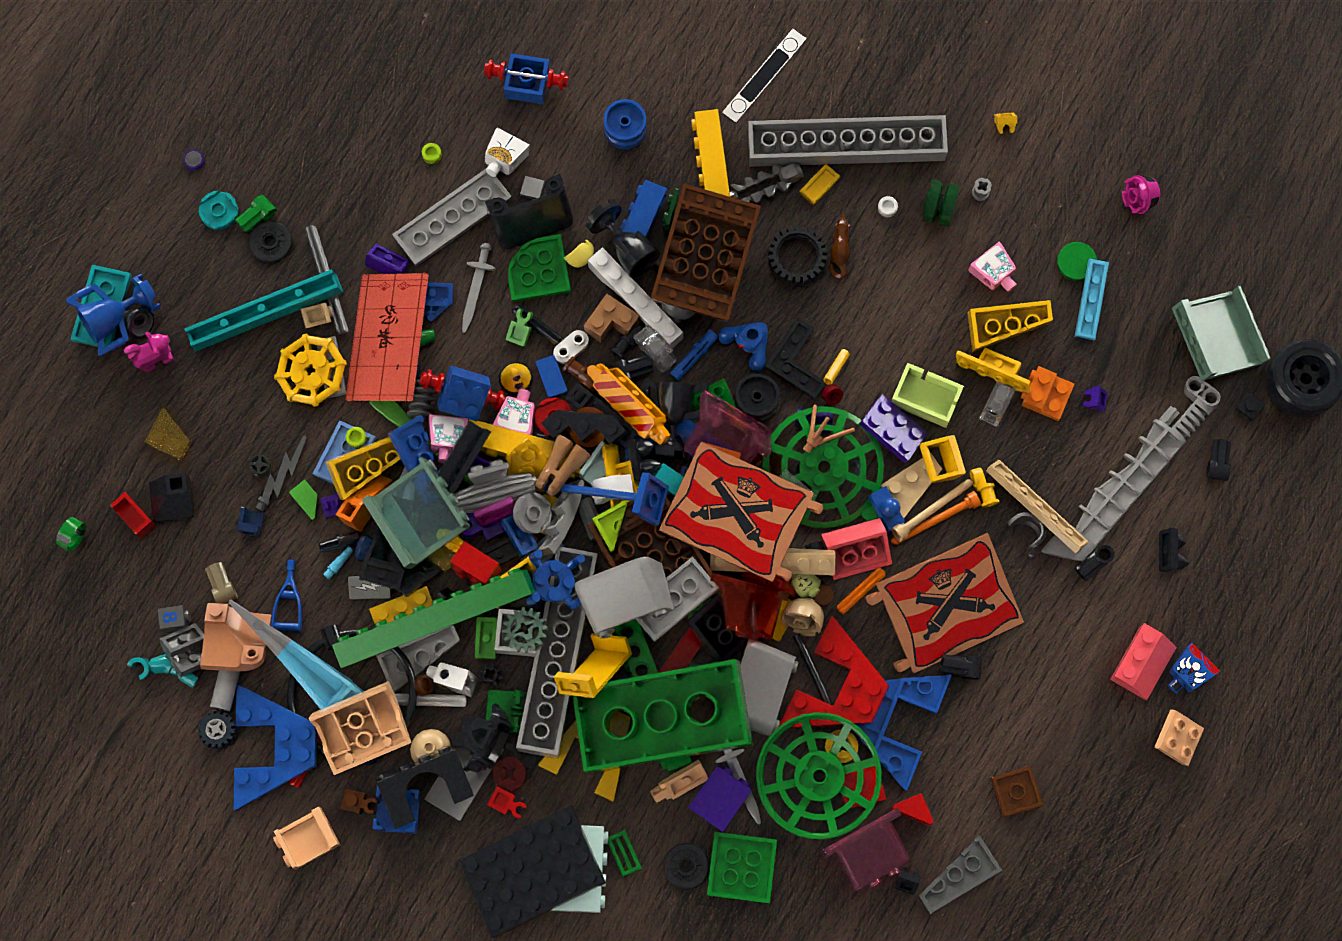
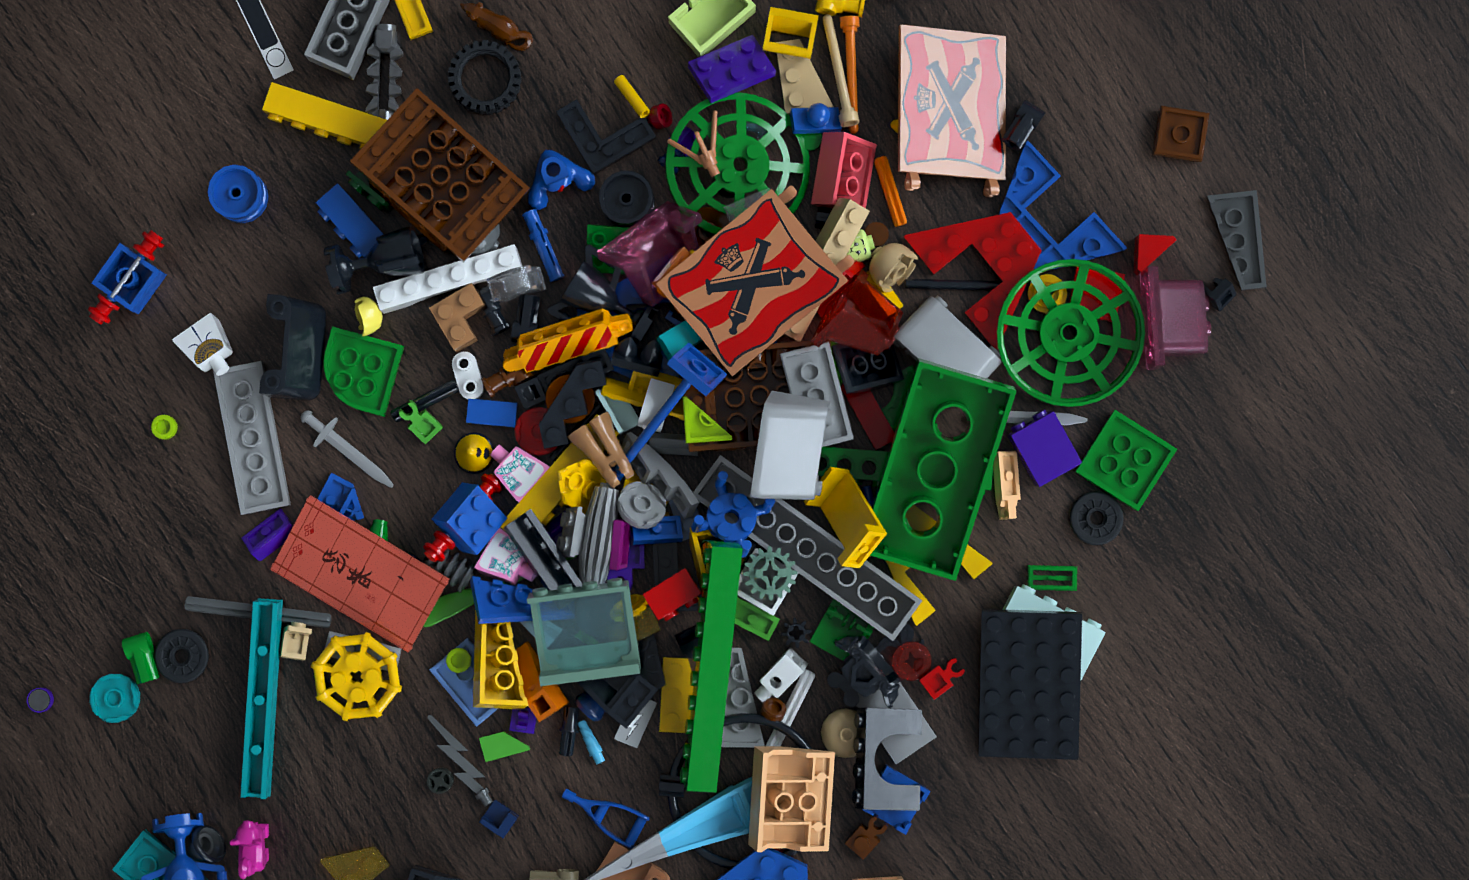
camera: 65 degrees left, 10 degrees up
light grey tile [520,176,545,200] -> none

